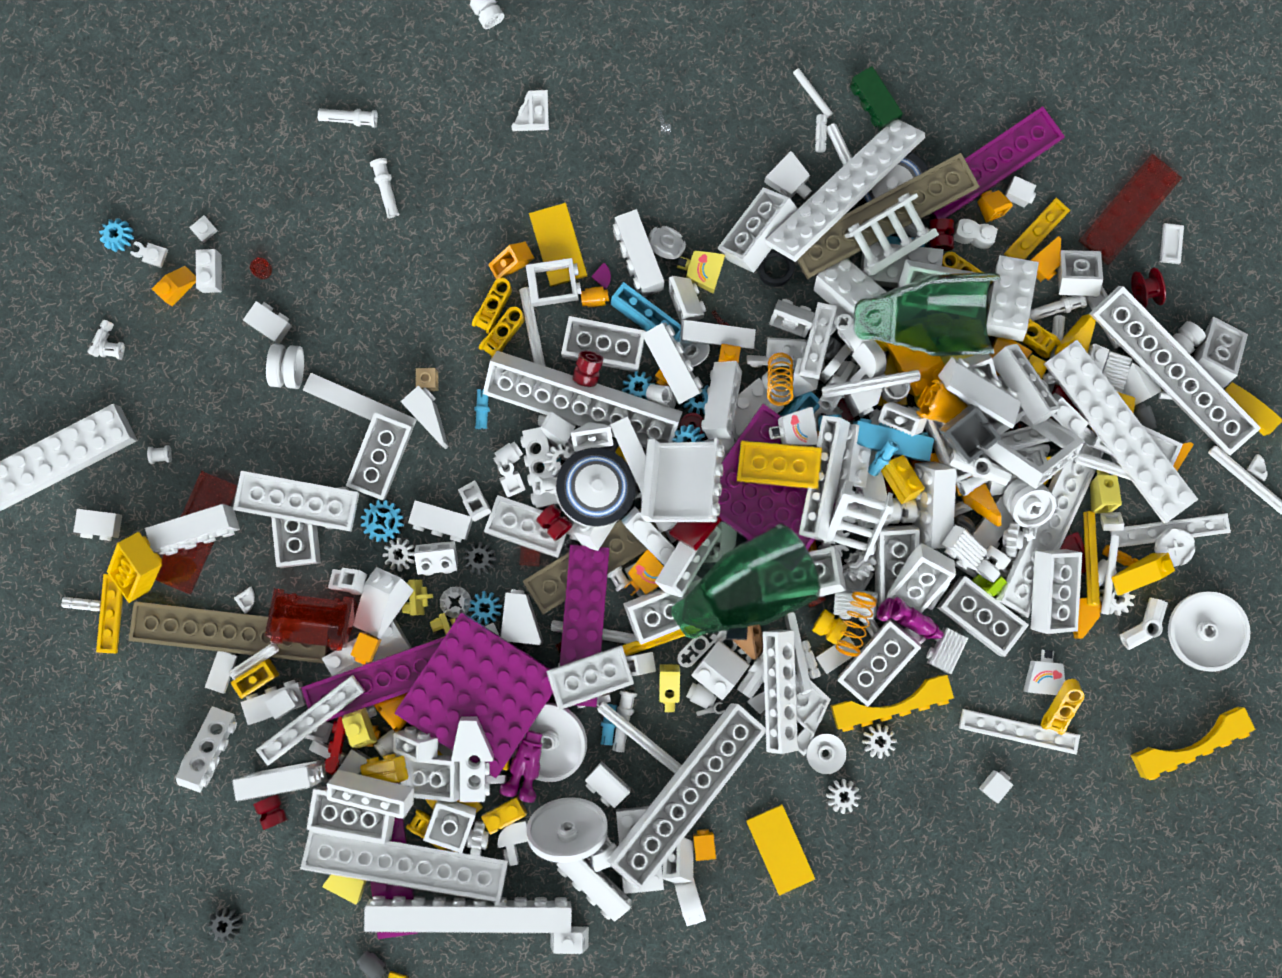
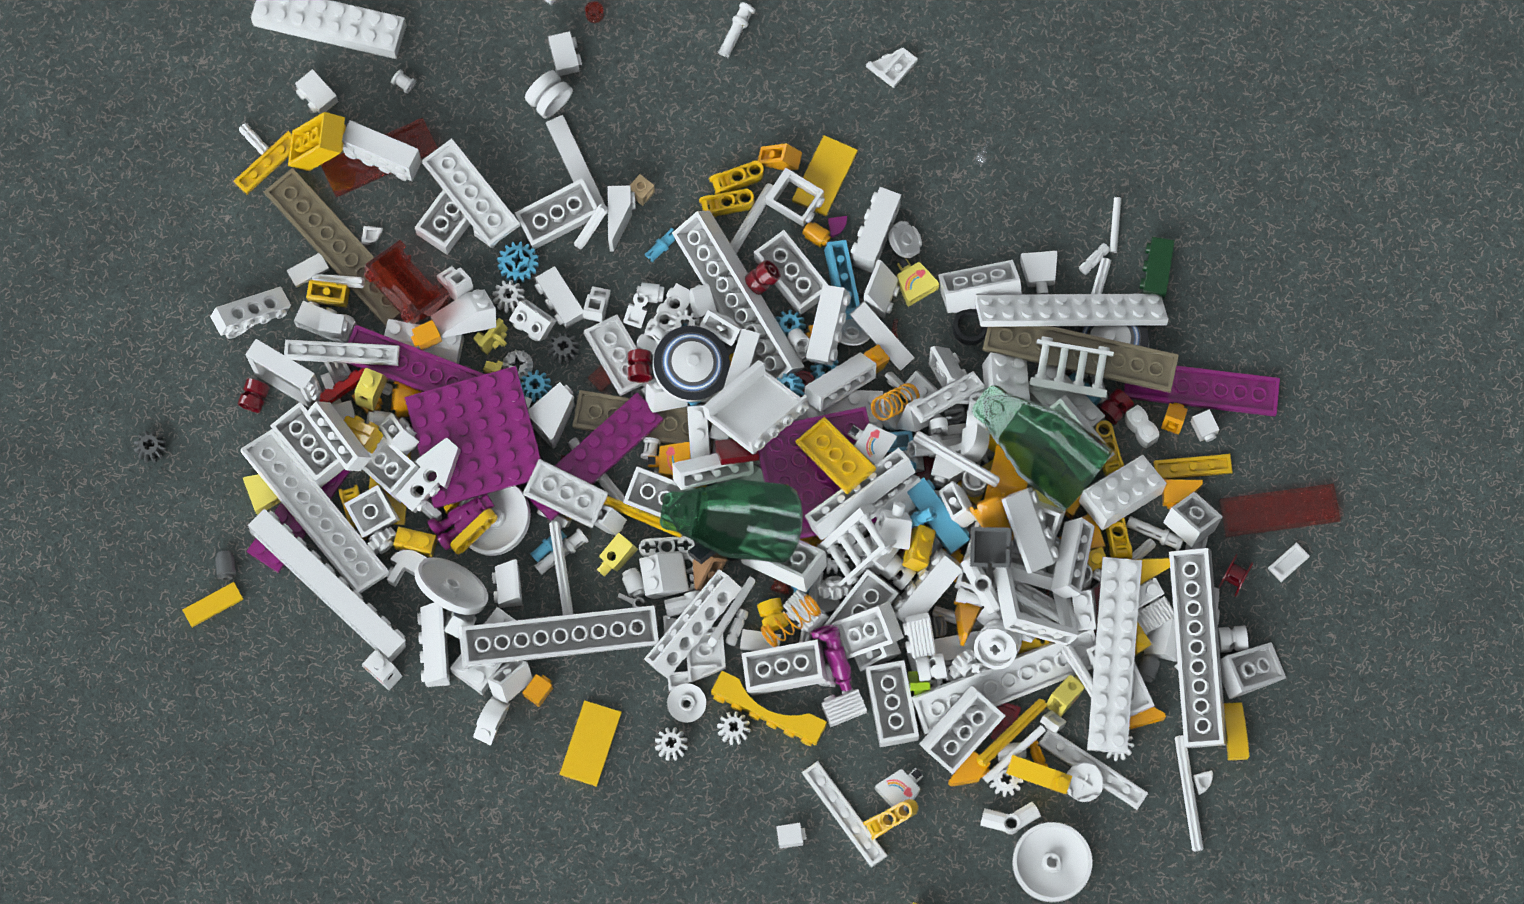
camera: 40 degrees right, 10 degrees down
none -> yellow beam [450,508,498,554]
none -> white axle [574,204,608,249]
none -> white torso [870,502,912,550]

